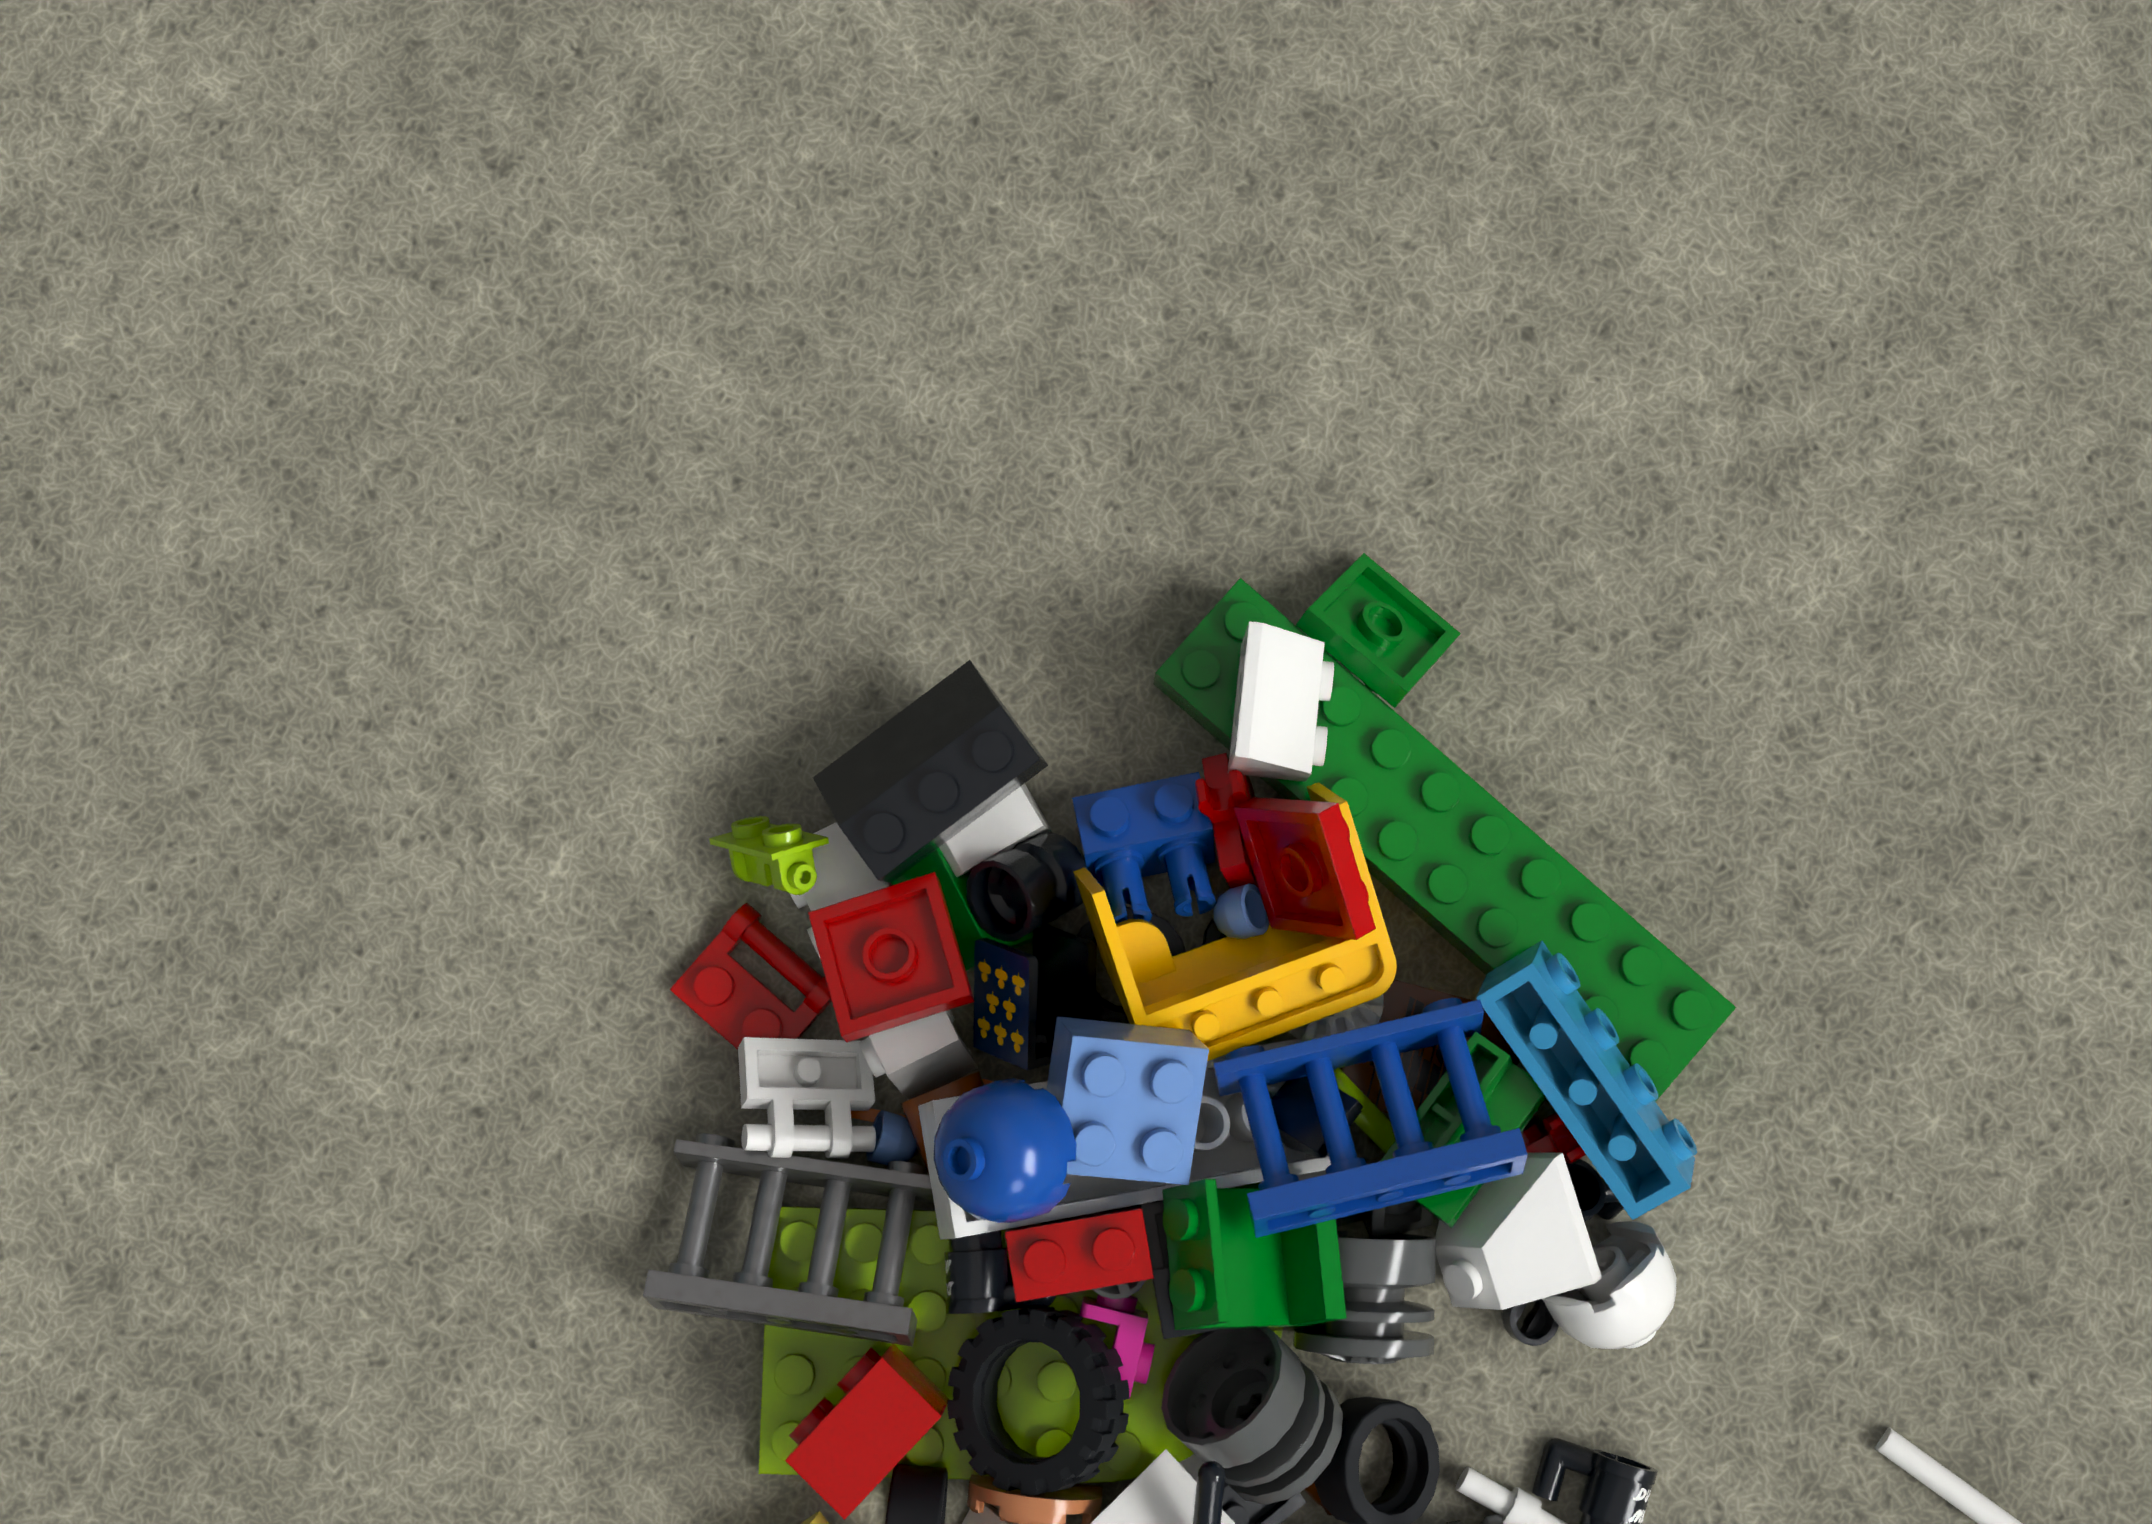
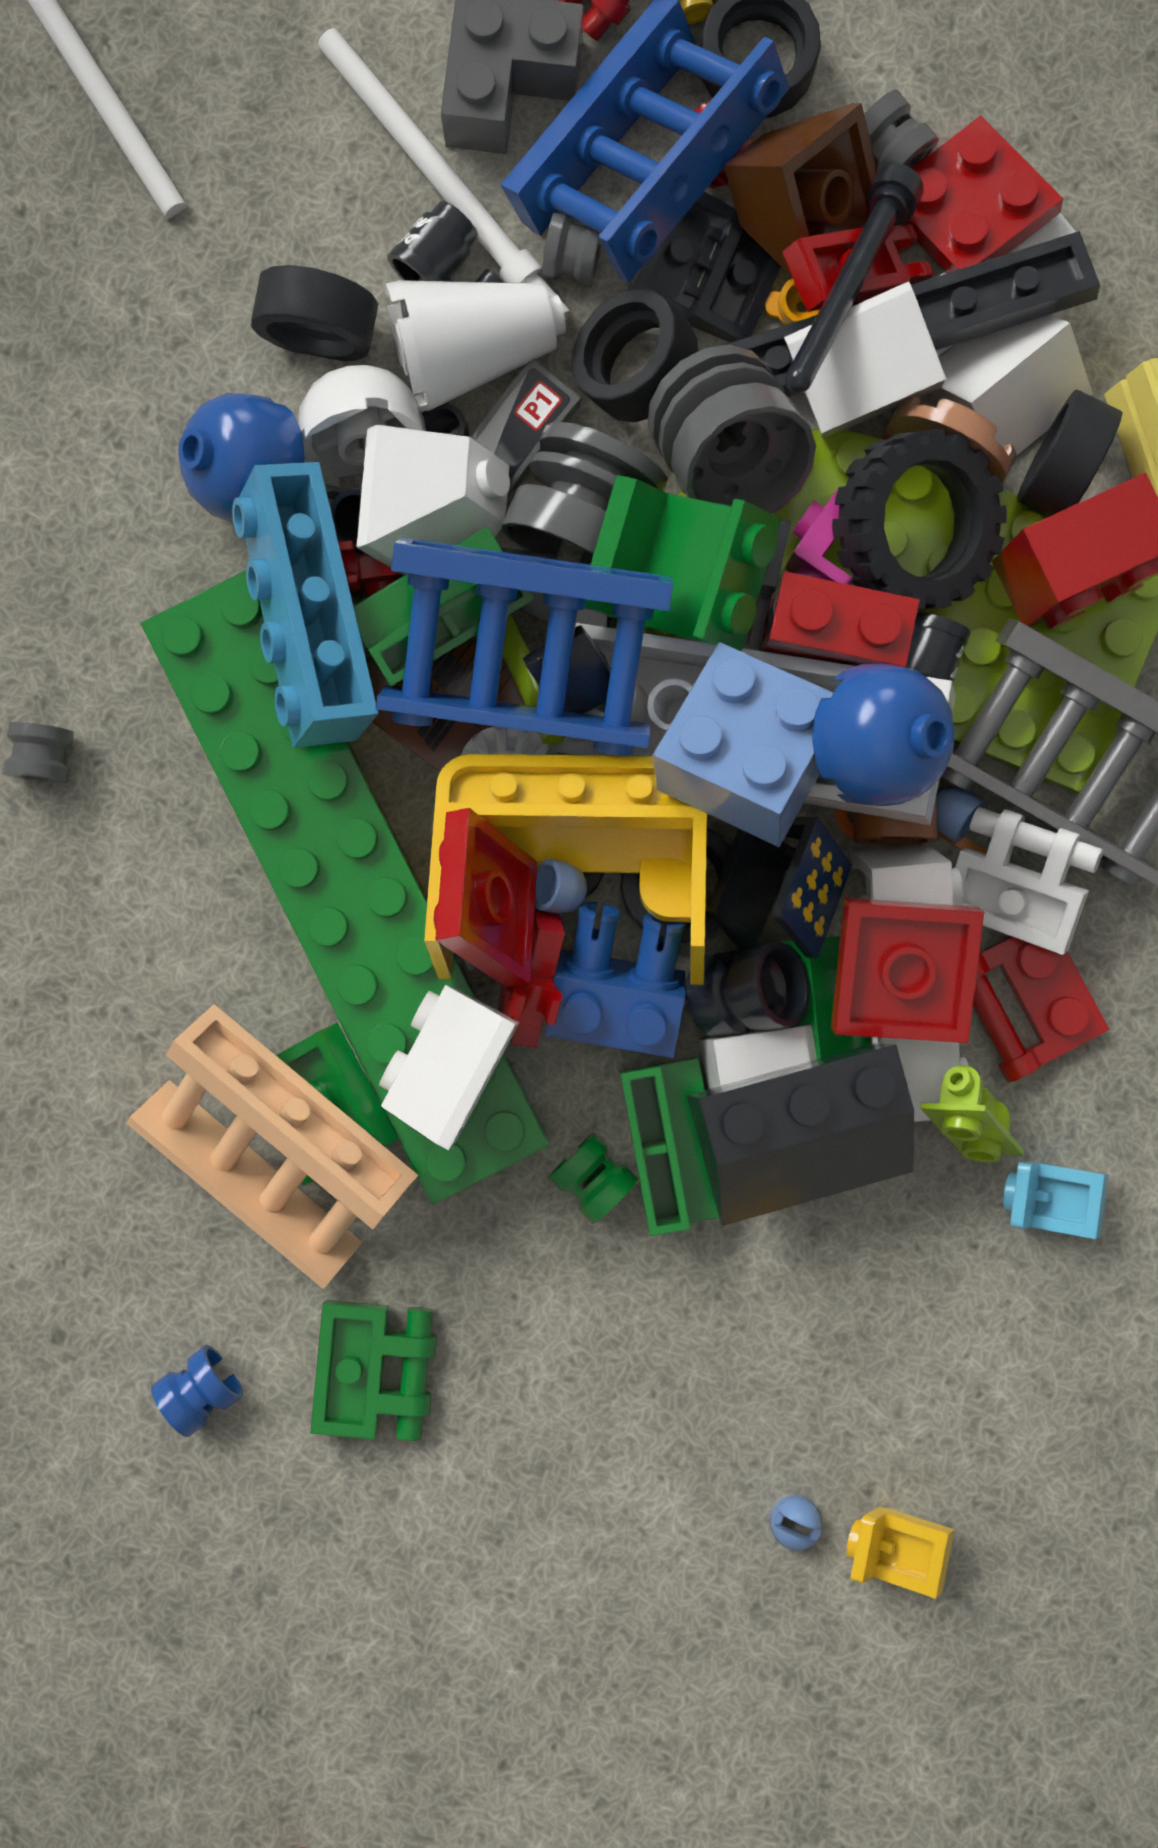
camera: 165 degrees left, 5 degrees up
none -> dark grey wheel [3,722,74,783]
none -> light nougat fence [126,1004,418,1289]
none -> blue wheel [151,1345,243,1437]
none -> blue cylinder [178,393,305,522]
none -> black tyre [251,265,379,361]
none -> green plate [310,1300,437,1441]
none -> white cone [385,280,566,412]
none -> slope [471,360,581,499]
none -> green wheel [548,1133,638,1224]
none -> green piece [619,1057,719,1236]
none -> medium blue hinge [770,1495,822,1551]
none -> yellow bracket [846,1507,955,1599]
none -> medium azure bracket [1003,1161,1109,1239]

